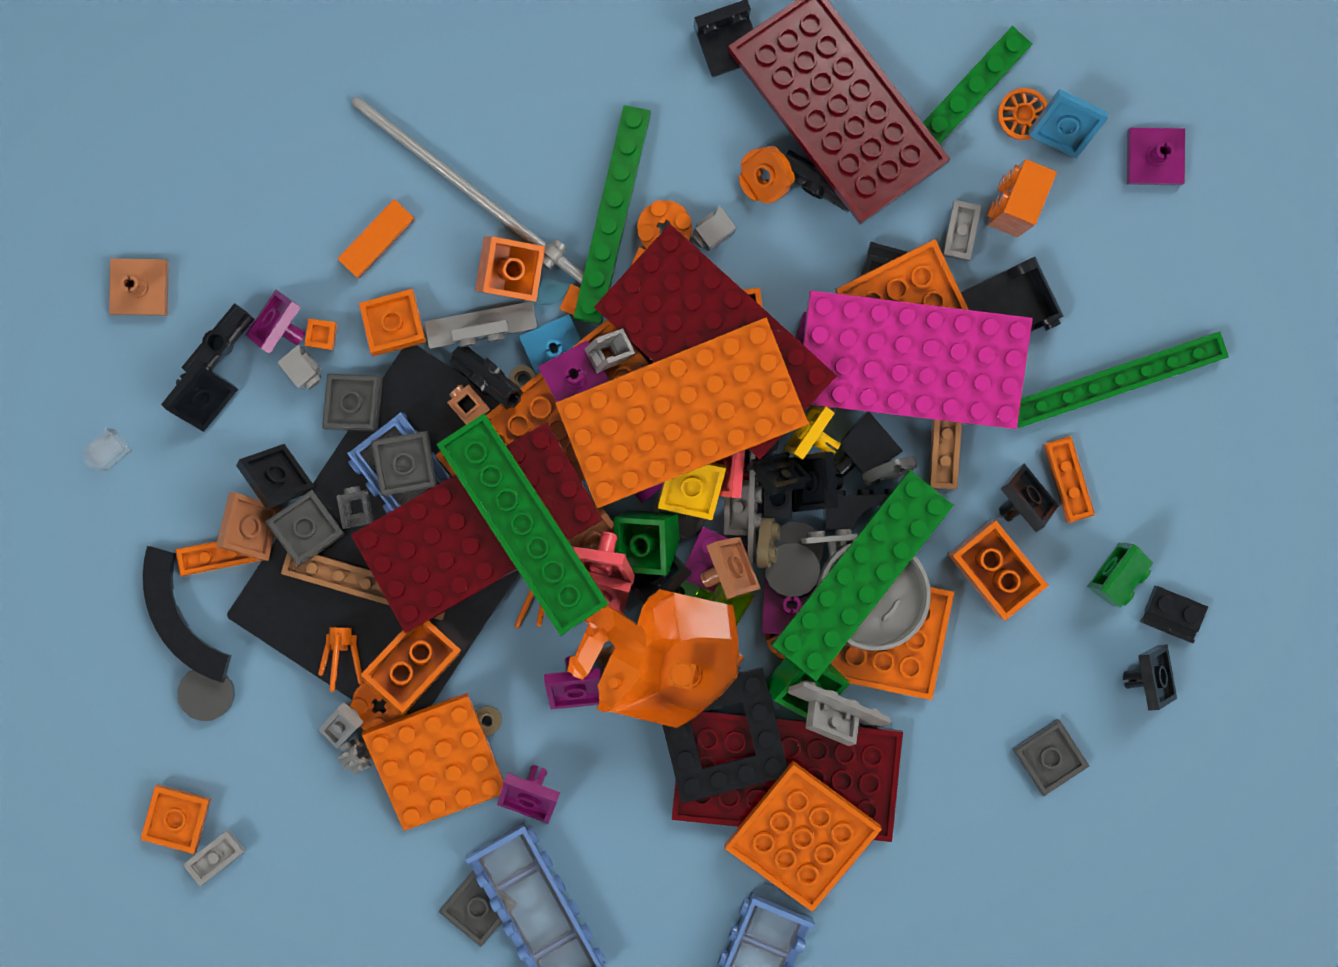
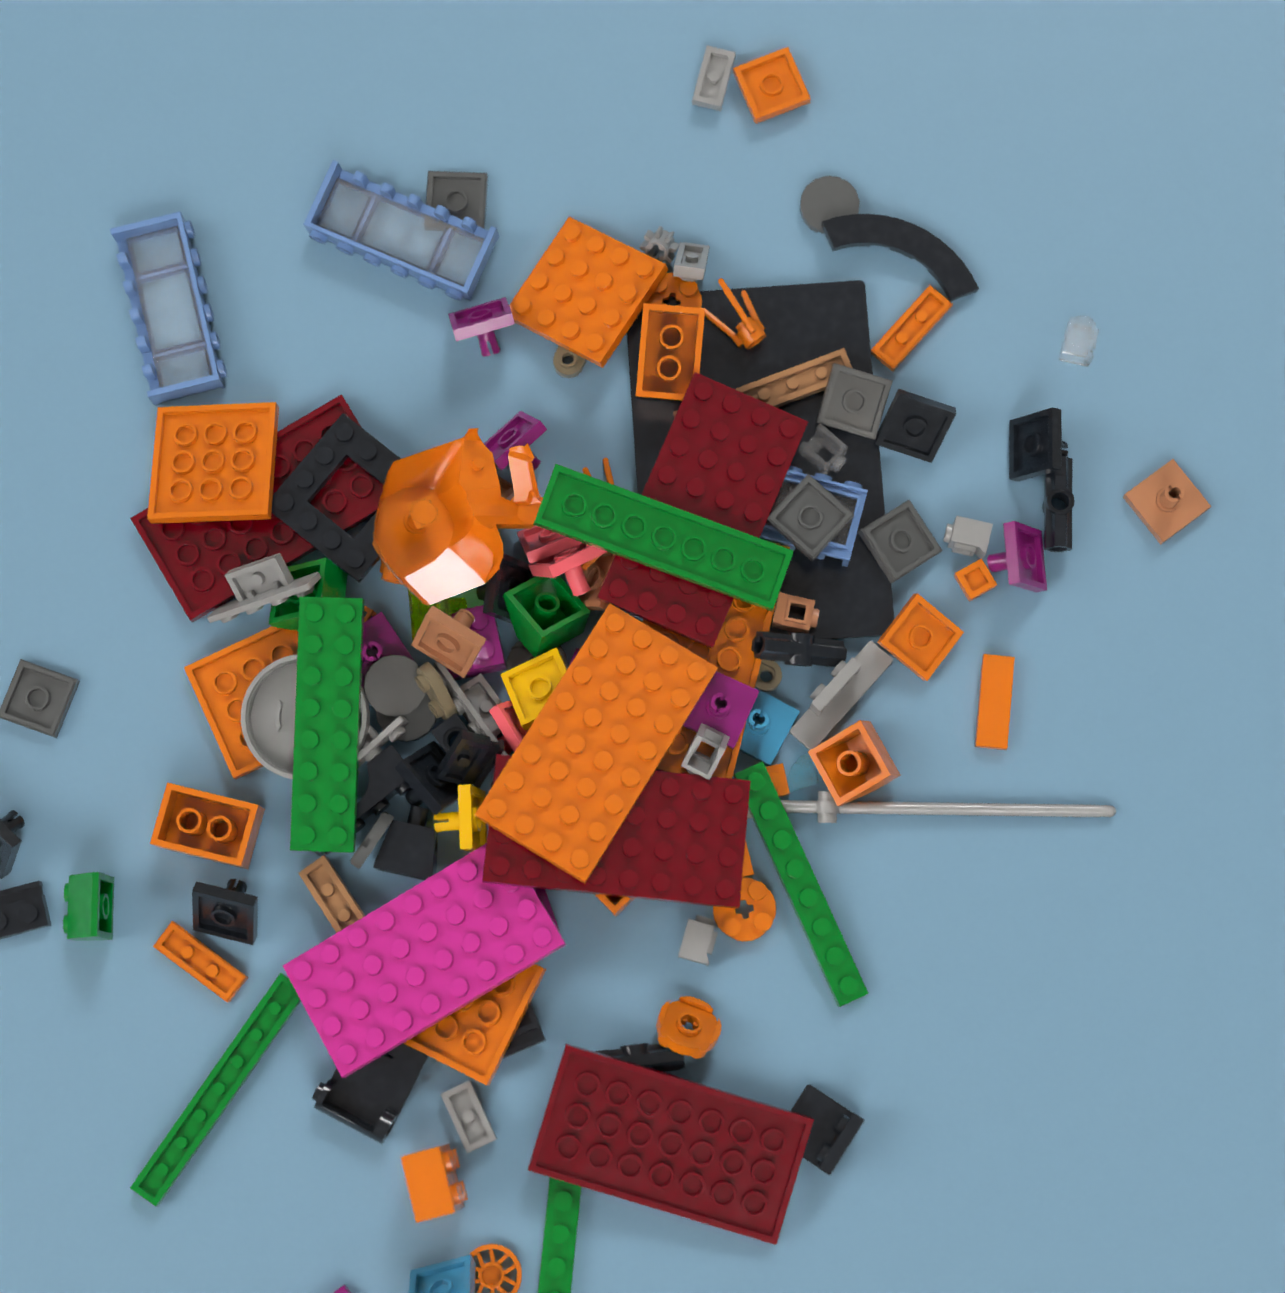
camera: 150 degrees right, 10 degrees down
nougat tile [216,492,281,561] -> none

